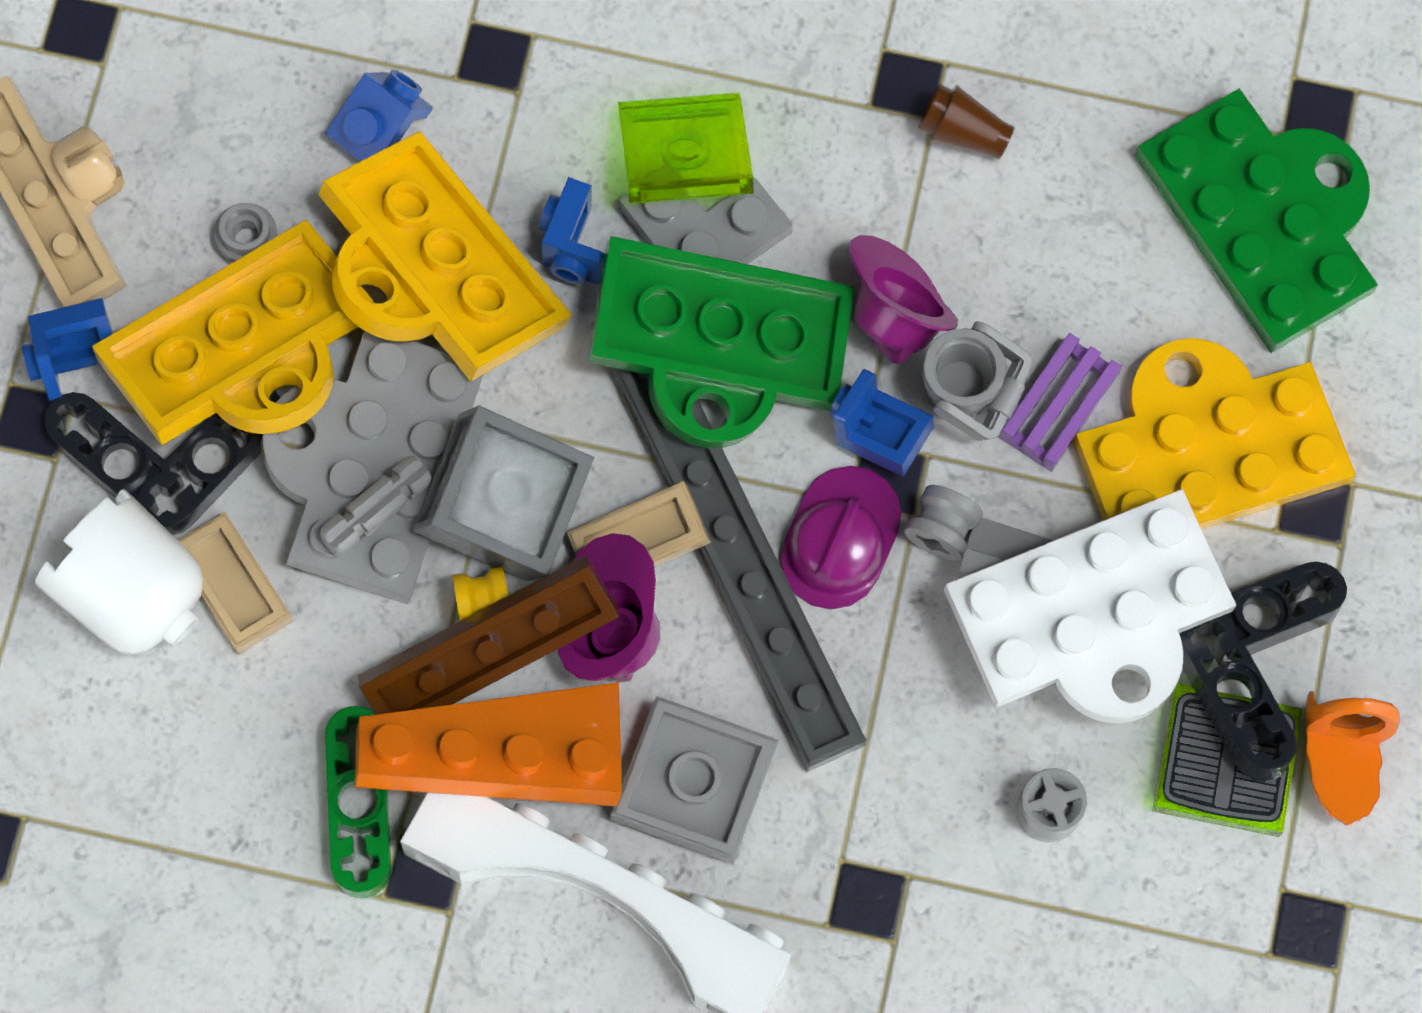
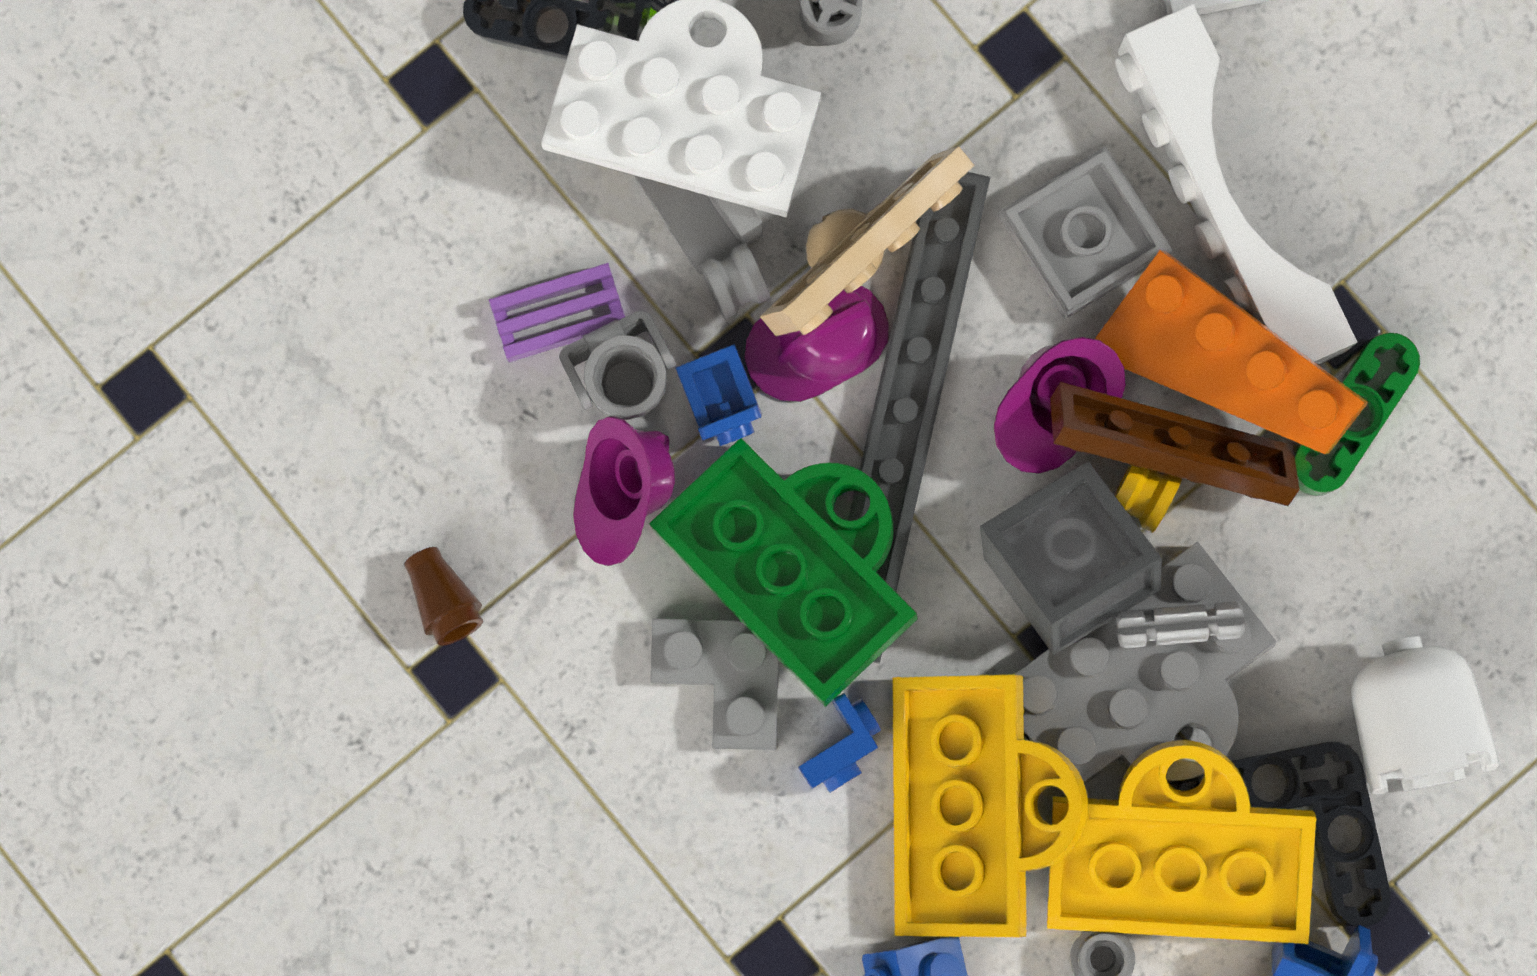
camera: 135 degrees left, 10 degrees up
tan tile [178,512,293,655] -> none
tan tile [567,481,711,567] -> none
clear neon green tile [618,92,754,204] -> none
yellow plate [1073,338,1356,530] -> none
green plate [1134,88,1378,354] -> none
none -> tan plate [760,146,975,336]

